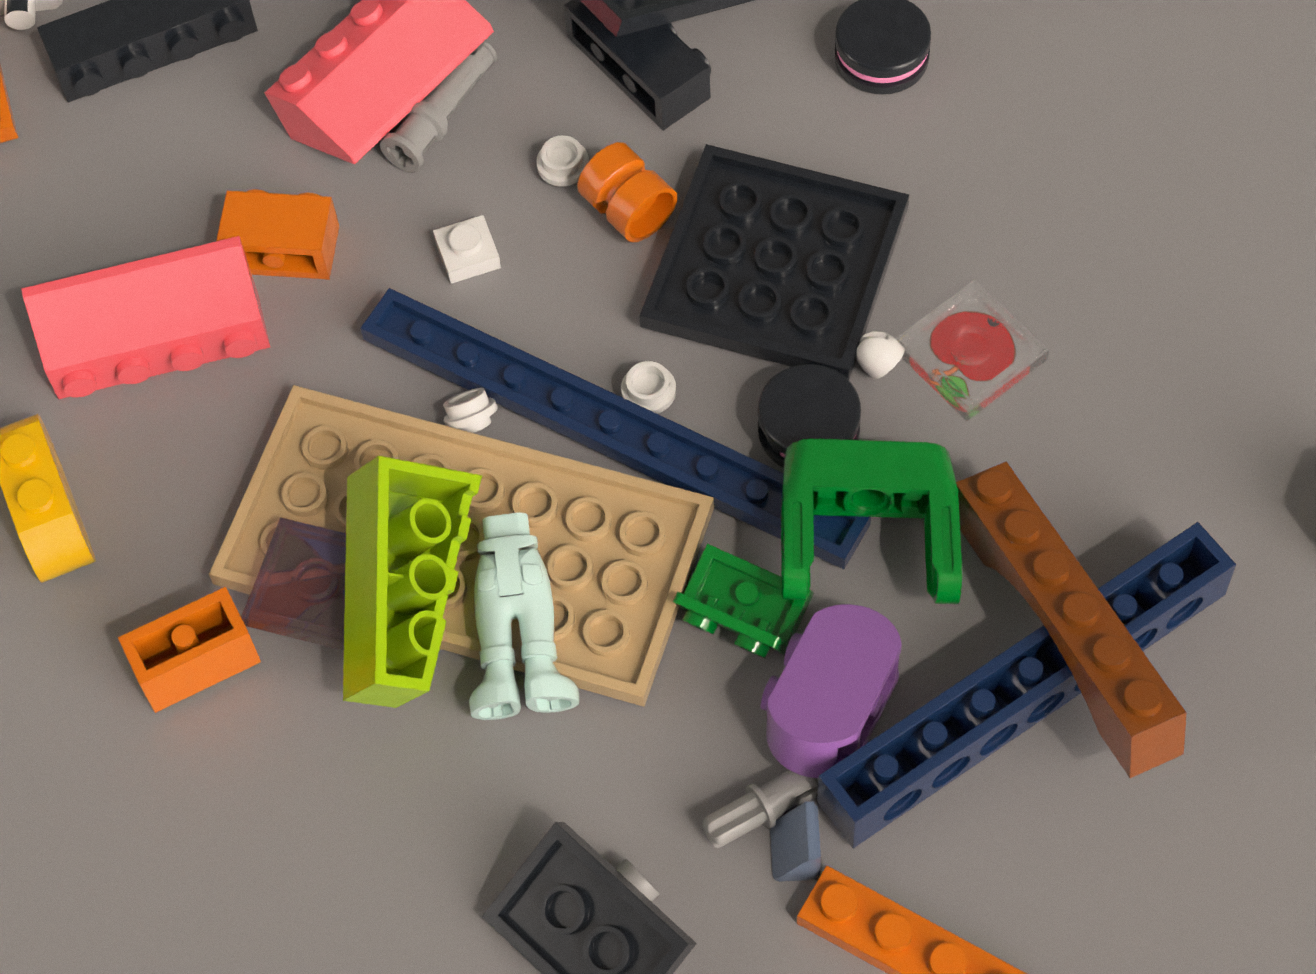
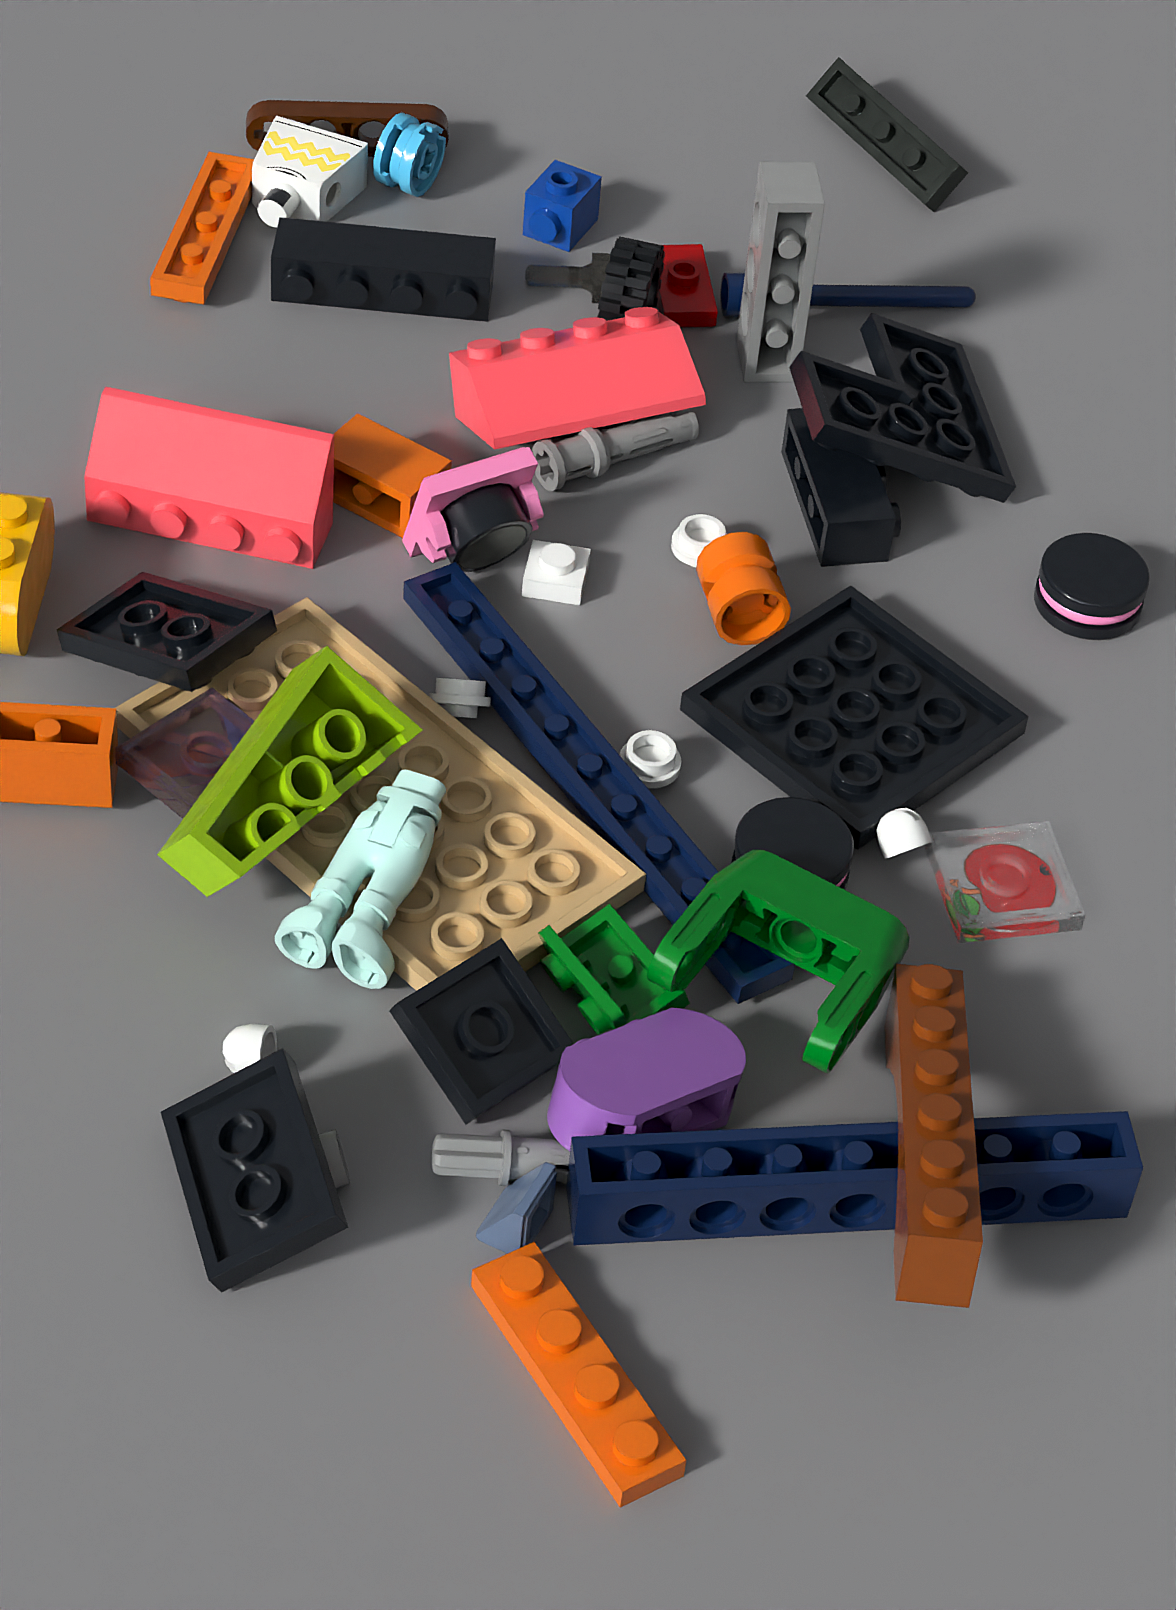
camera: 20 degrees right, 15 degrees down
none -> black plate [57,572,277,692]
none -> white hinge [223,1024,277,1074]
none -> black plate [389,938,574,1125]
none -> piece [402,447,544,572]

